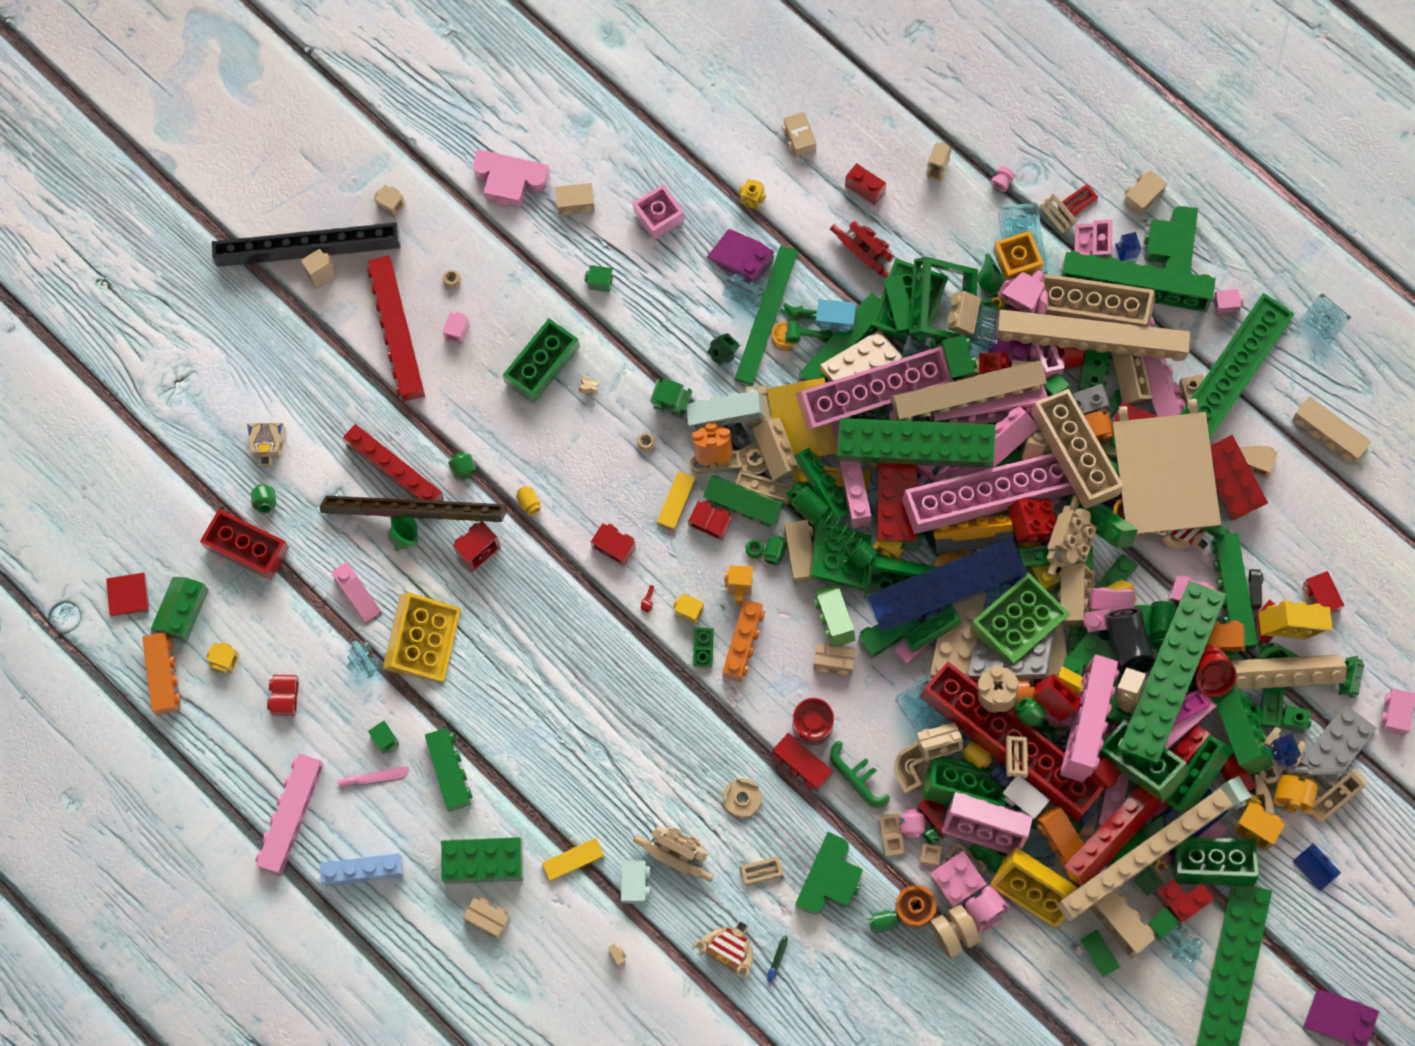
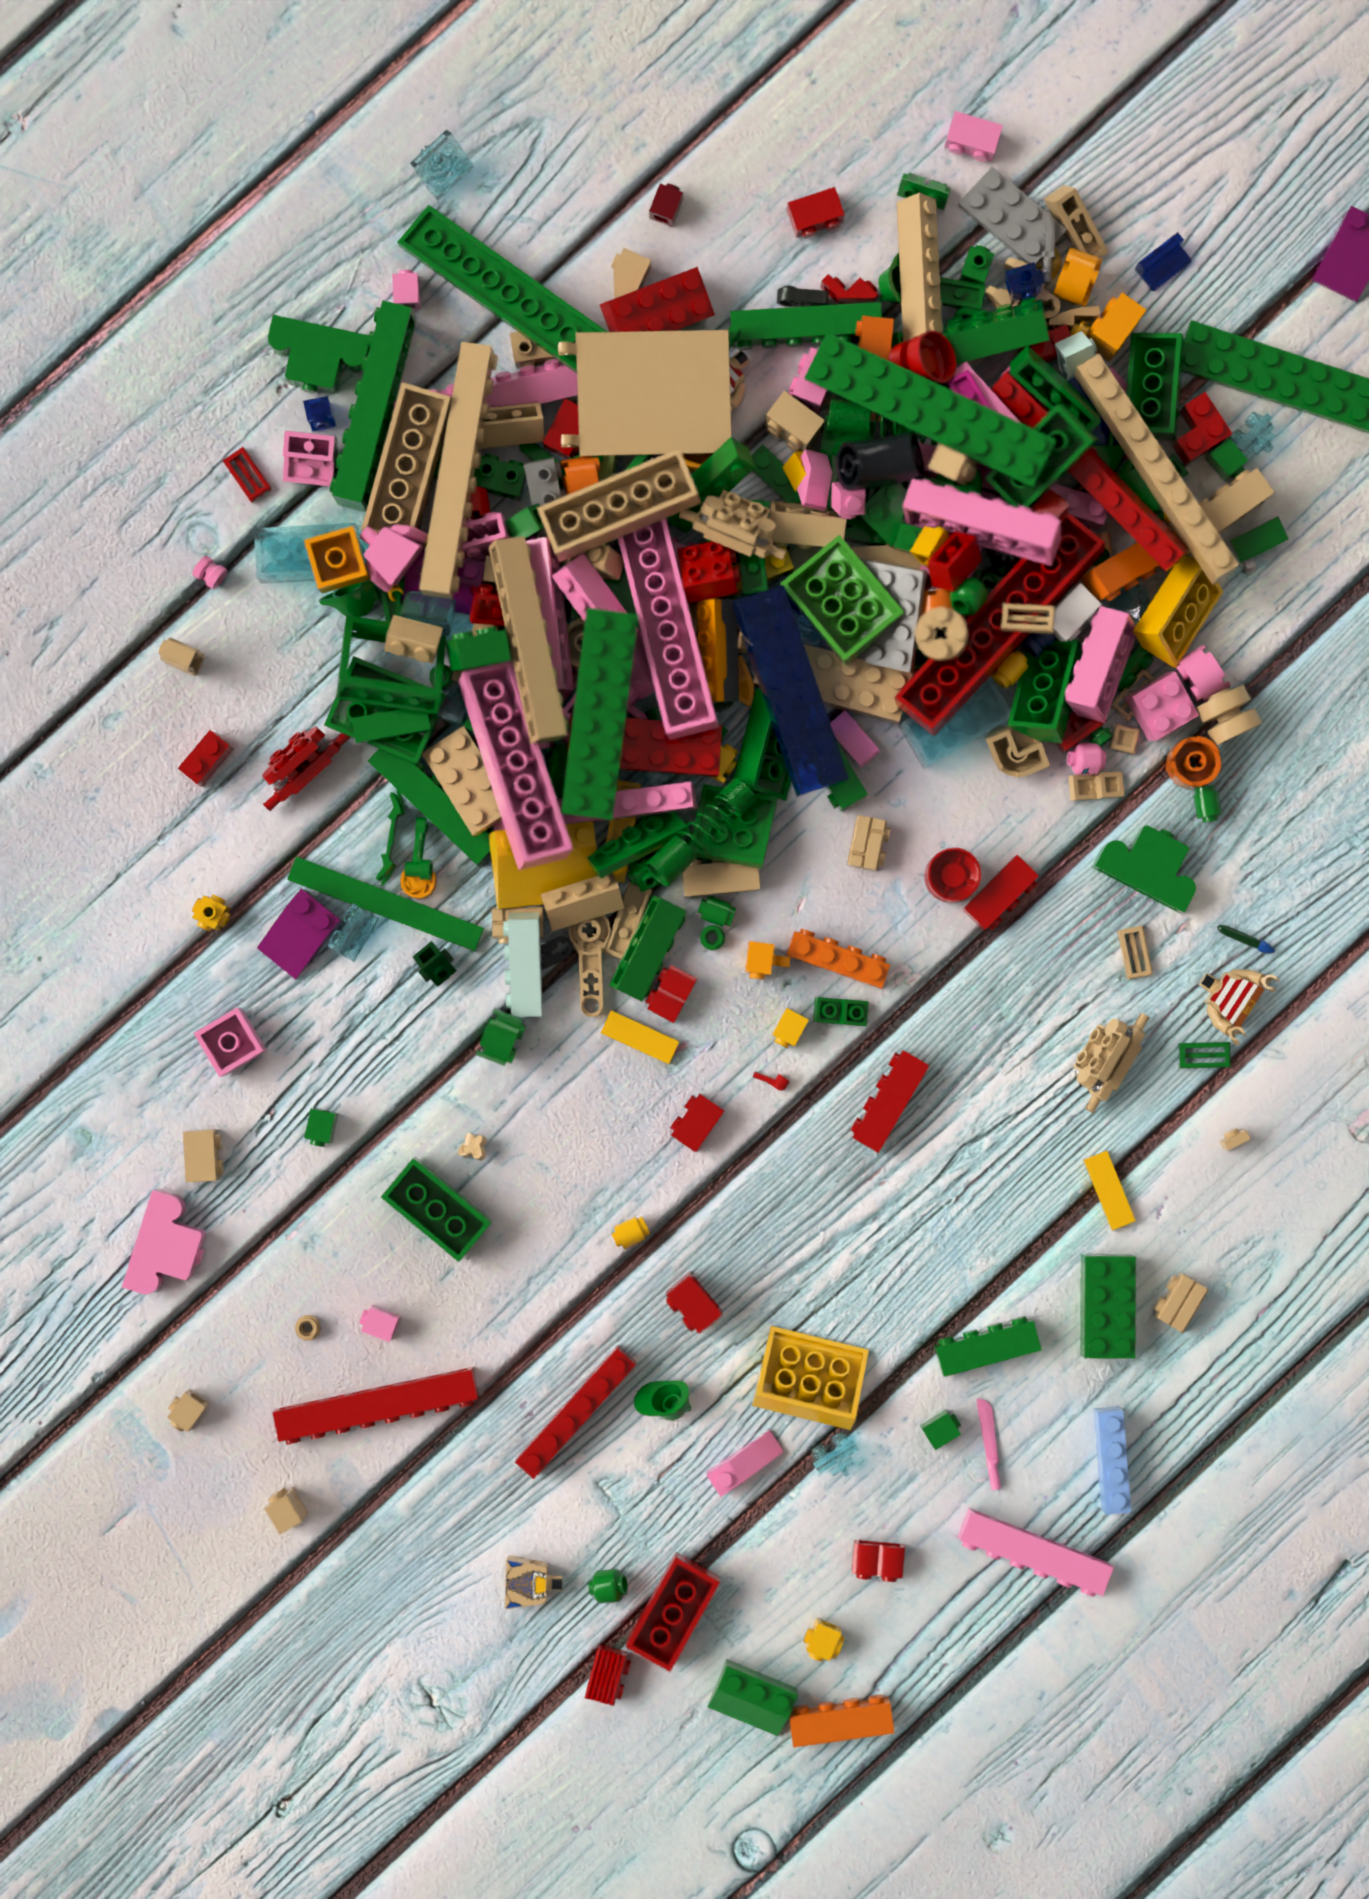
camera: 90 degrees left, 15 degrees up
red tile [106,572,149,617] -> none
black brick [211,222,401,267] -> none
dark brown plate [319,495,507,522] -> none
green head [448,451,476,480] -> none
light aqua brick [621,861,650,904] -> none
tan plate [637,433,656,452] -> none
orange brick [692,422,733,466] -> none
tan tile [723,778,762,818] -> none
tan brick [781,111,817,157] -> none
brick [813,584,856,647] -> none
medium azure brick [816,299,856,332] -> none
green piece [830,741,890,808] -> none
green tile [903,605,963,653] -> none
tan brick [917,722,963,761] -> none
tan tile [1040,194,1078,234] -> none
tan brick [1124,170,1167,216] -> none
yellow brick [1258,600,1333,640] -> none
tan brick [1292,396,1372,464] -> none
none -> red brick [585,1644,631,1706]
none -> dark red brick [649,183,683,227]
none -> tan brick [765,391,825,452]
none -> red brick [850,1050,930,1153]
none -> green tile [1178,1042,1231,1068]

